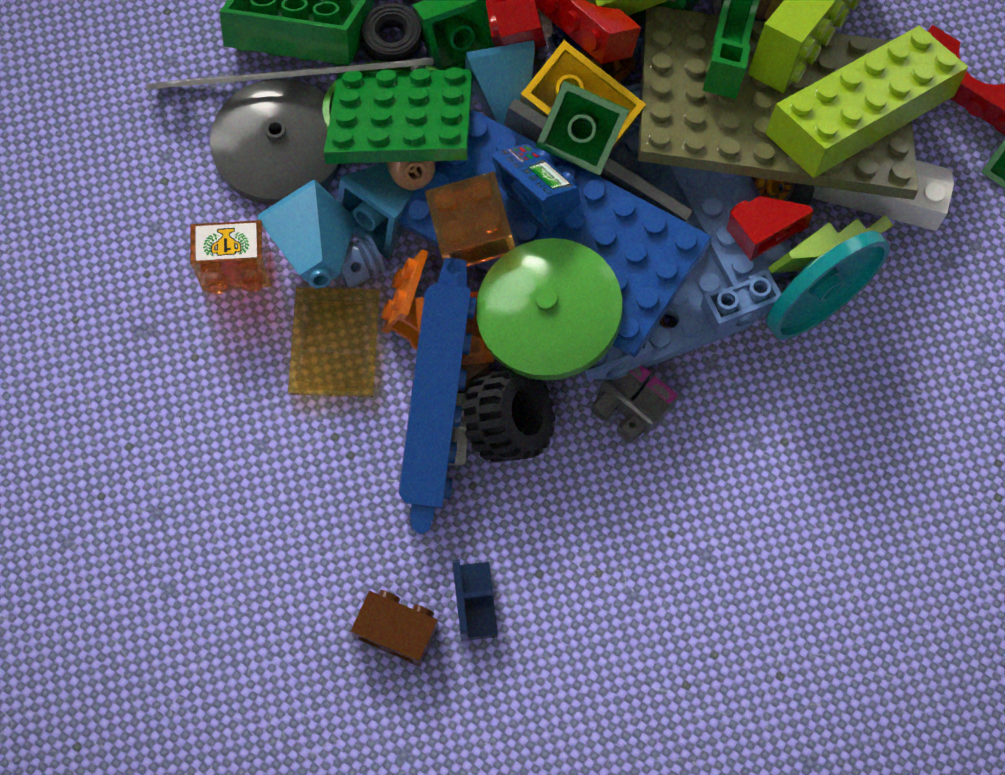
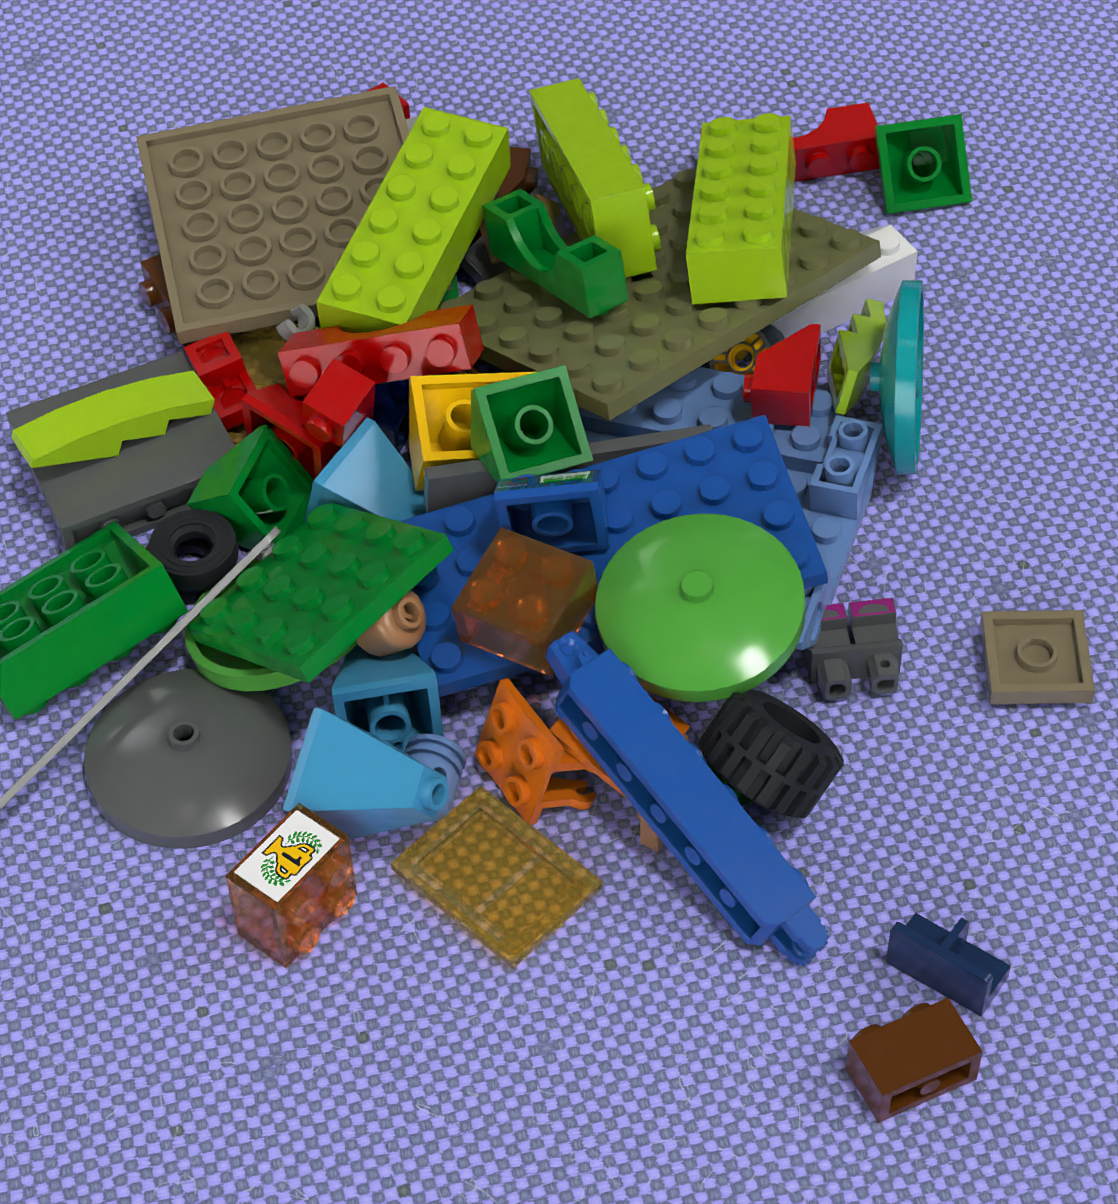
camera: 45 degrees left, 20 degrees down
none -> dark tan plate [980,610,1095,704]

